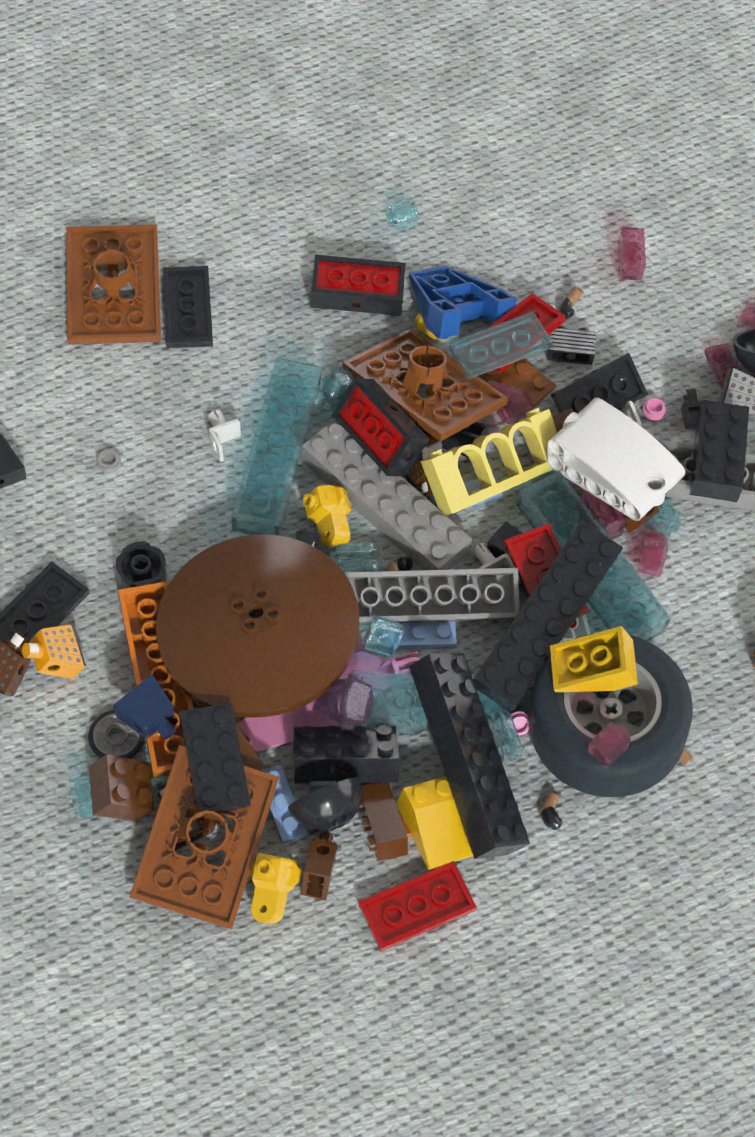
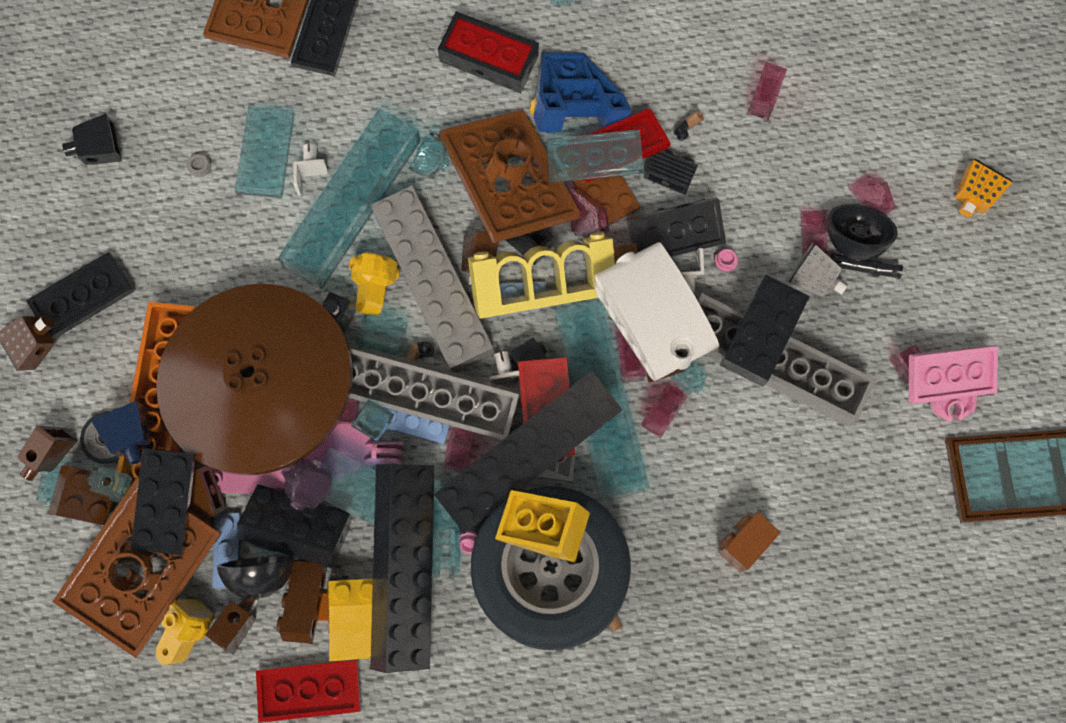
camera: 25 degrees right, 15 degrees up
light orange torso [22,625,86,679] -> none
black brick [116,542,167,589] -> none
brick [332,378,430,477] -> none
black arm [539,792,562,830] -> none
clear pink brick [588,722,631,769] -> none
black plate [681,388,701,429] -> none
none -> reddish brown torso [18,426,77,481]
none -> clear light blue brick [88,466,133,501]
none -> clear light blue plate [235,106,295,198]
none -> clear pink slope [443,426,477,473]

